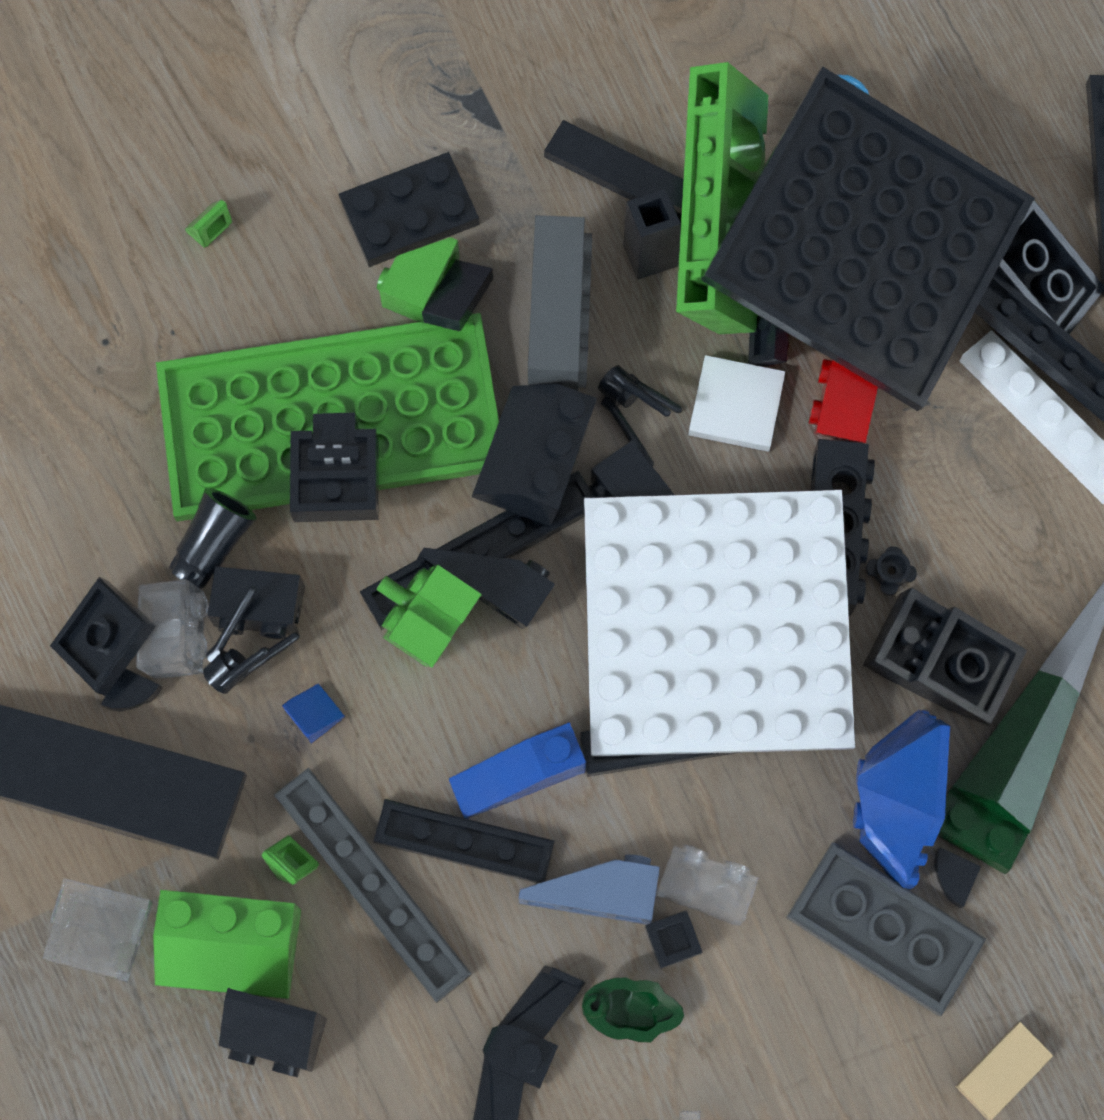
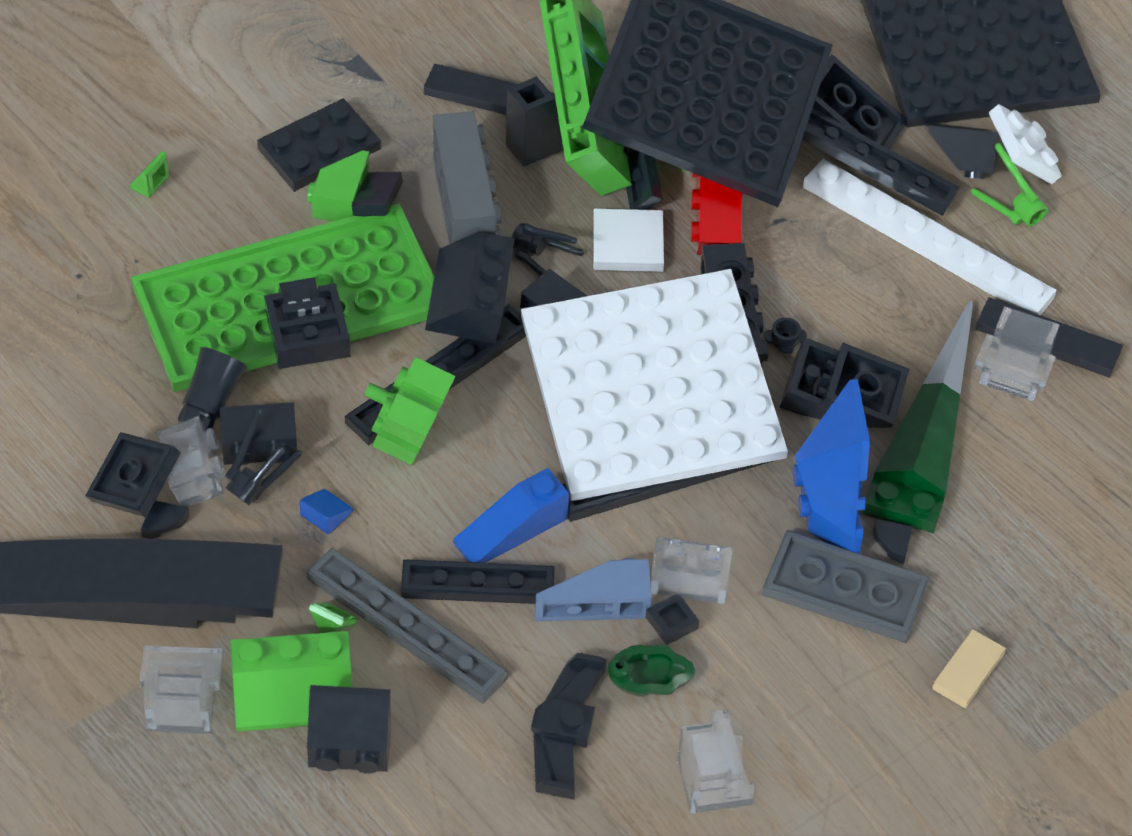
camera: 15 degrees left, 20 degrees down
black slope [417,547,555,629] -> none

